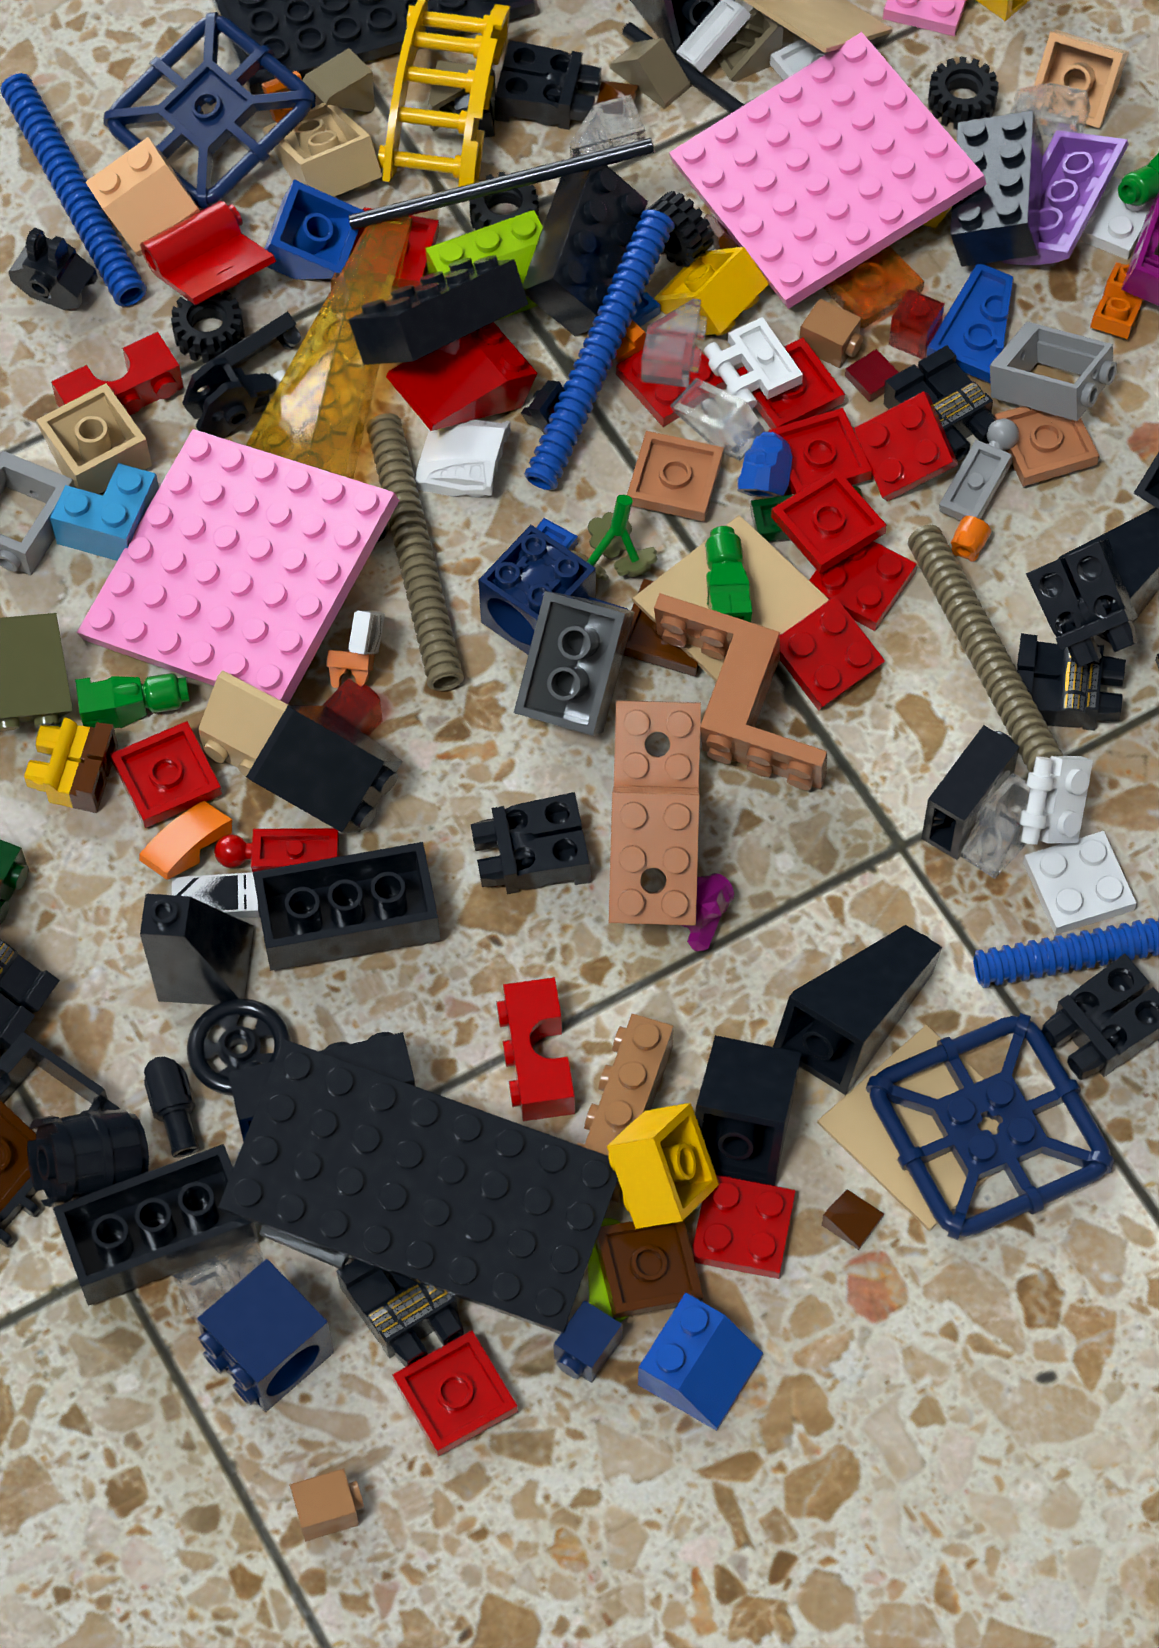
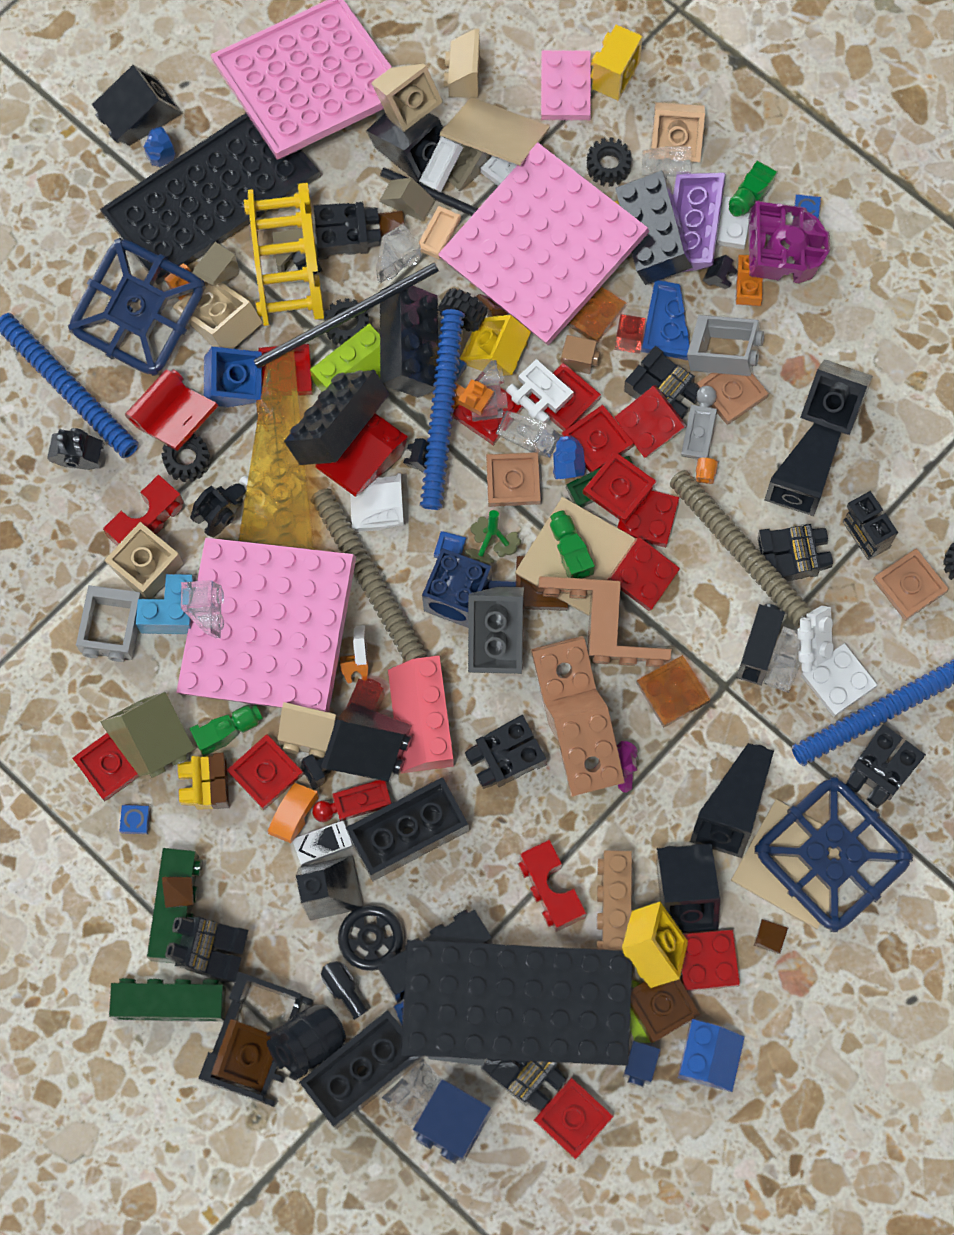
camera: 15 degrees left, 10 degrees up
light nougat slope [86,137,200,257] -> none
black hinge [200,311,301,389] -> none
medium nougat brick [290,1468,364,1542] -> none
dark red tile [845,349,899,402] -> none
black hips [1026,539,1138,668] -> none
none -> clear slope [181,580,224,638]
none -> black tile [300,754,331,790]
none -> coral slope [388,655,454,774]
none -> light nougat tile [417,206,461,259]
none -> orange tile [458,379,494,416]
none -> clear orange plate [636,655,710,728]
none -> black tile [702,255,738,289]

